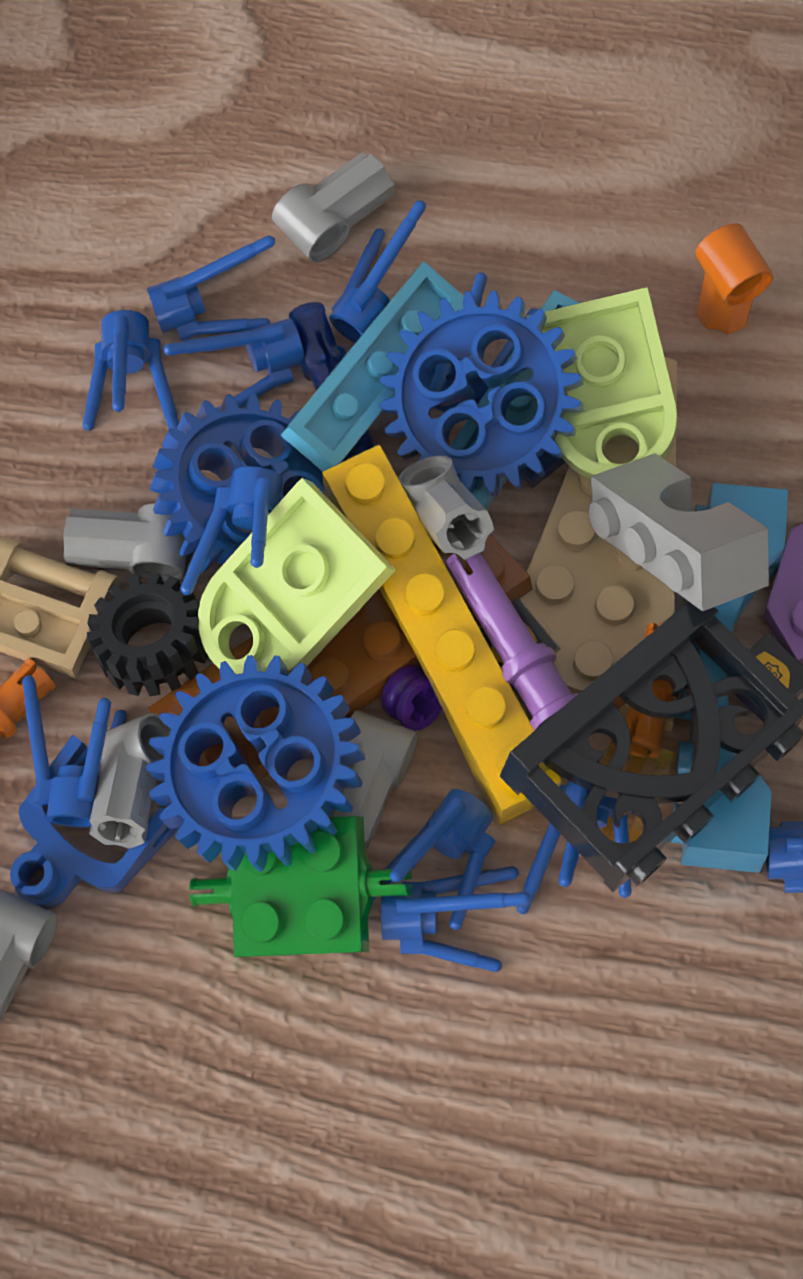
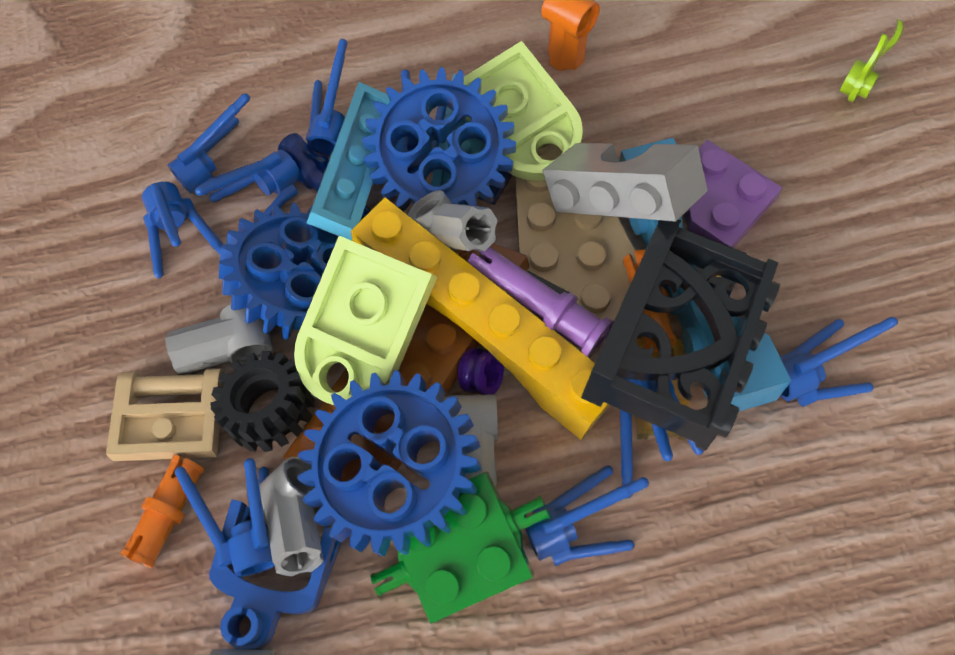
camera: 25 degrees left, 5 degrees down
blue plant [180,466,283,595] -> none
light grey piece [272,152,395,263] -> none
blue plant [374,789,495,930] -> none

